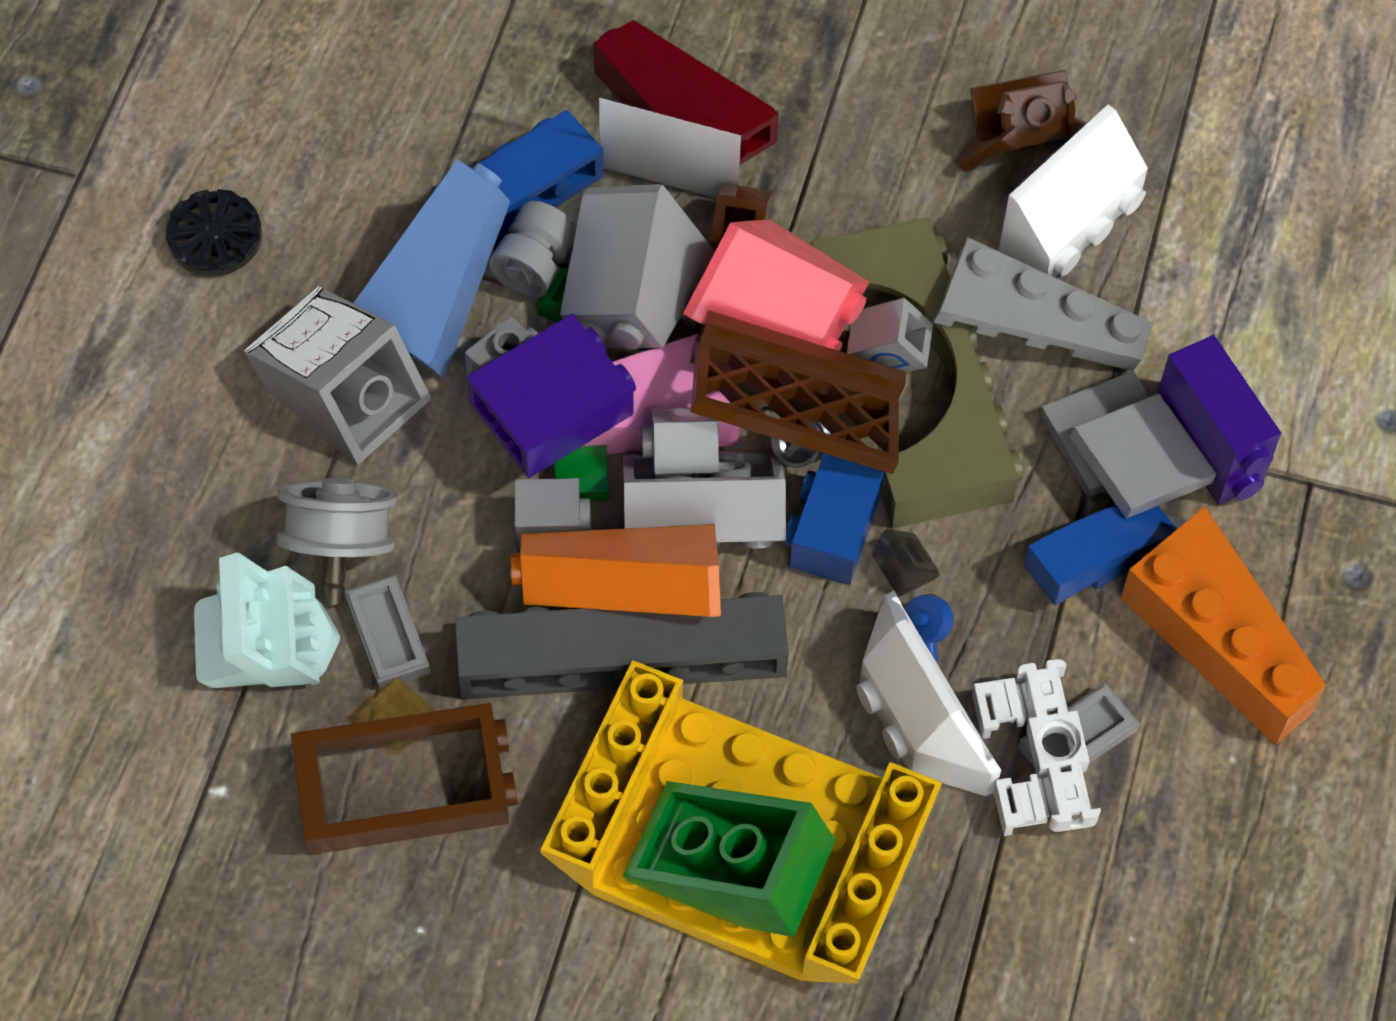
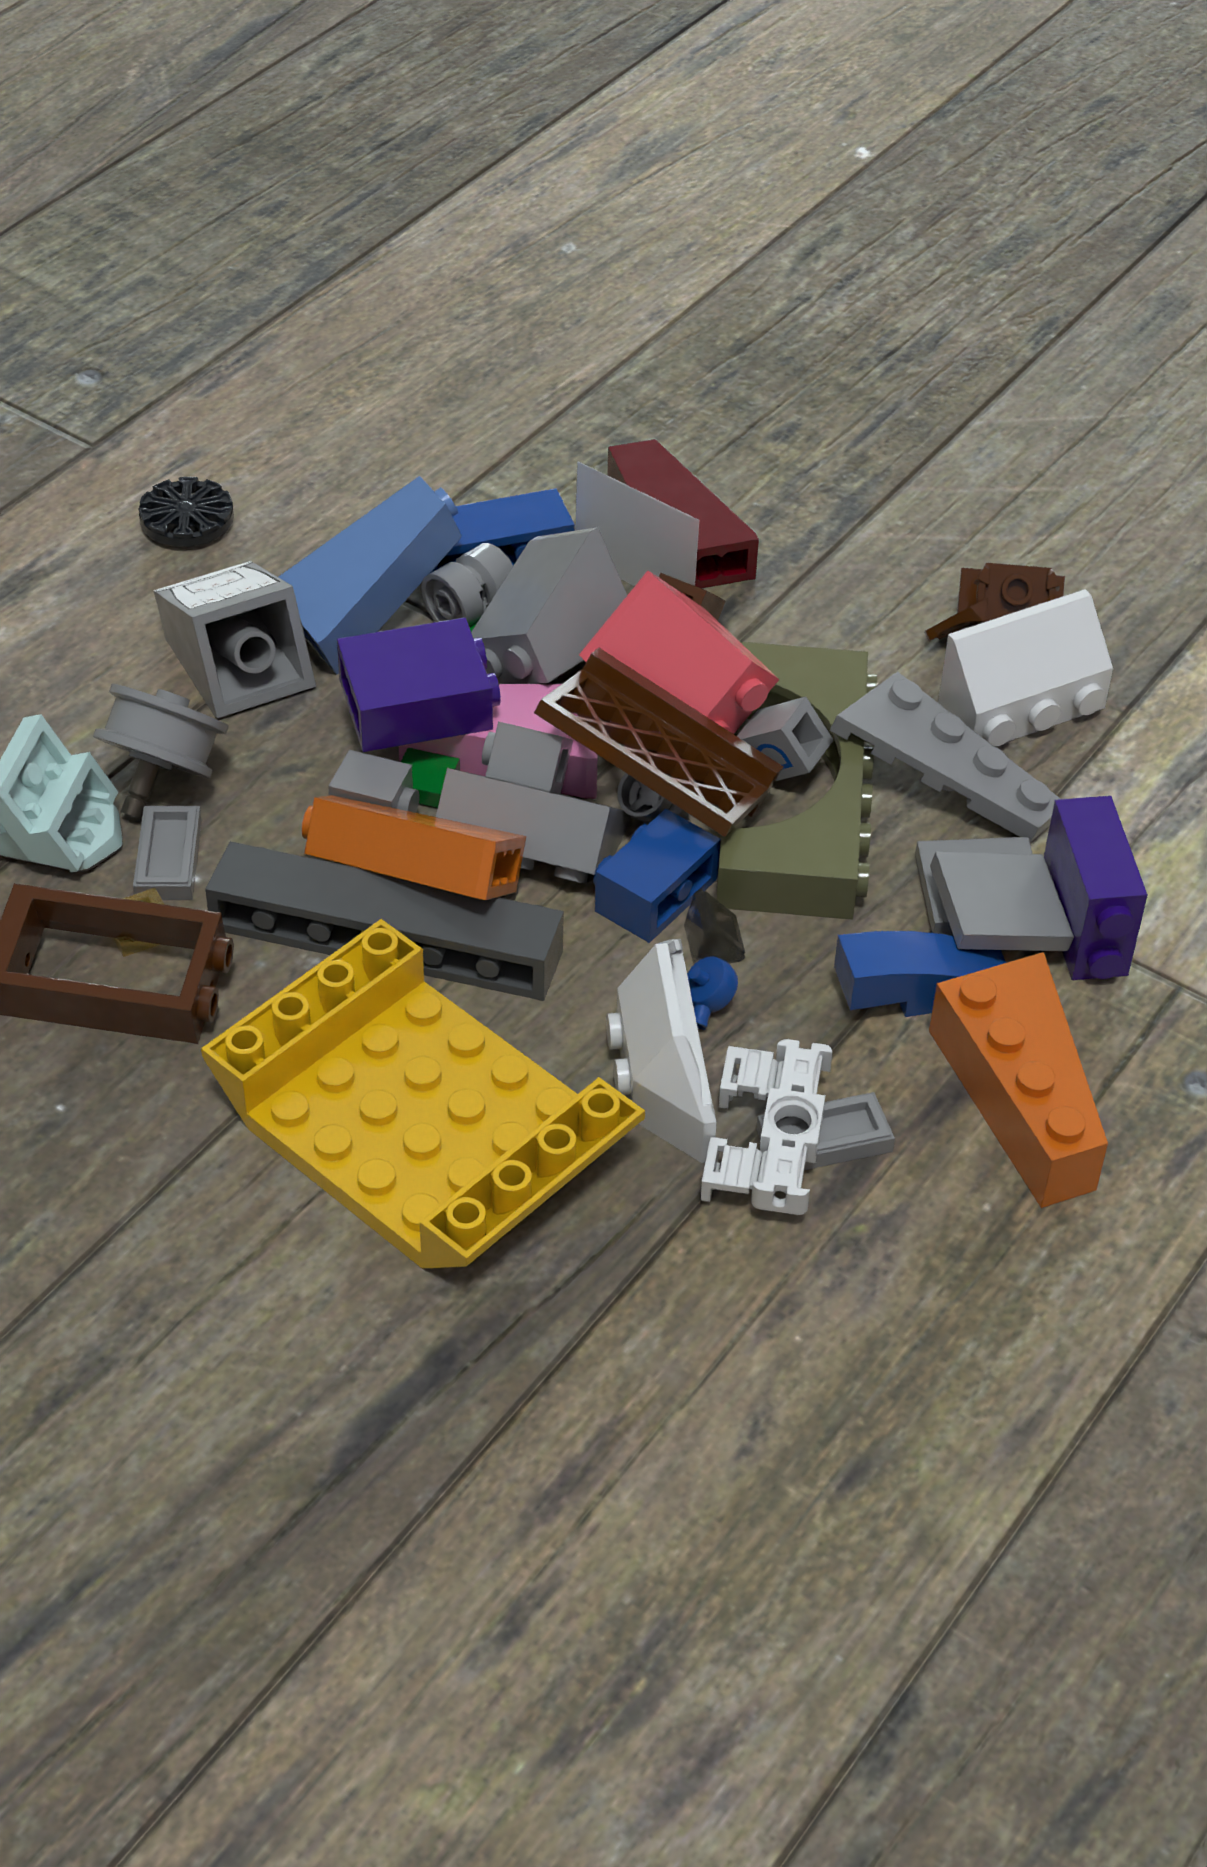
camera: 20 degrees right, 15 degrees down
green slope [623,781,836,937] -> none

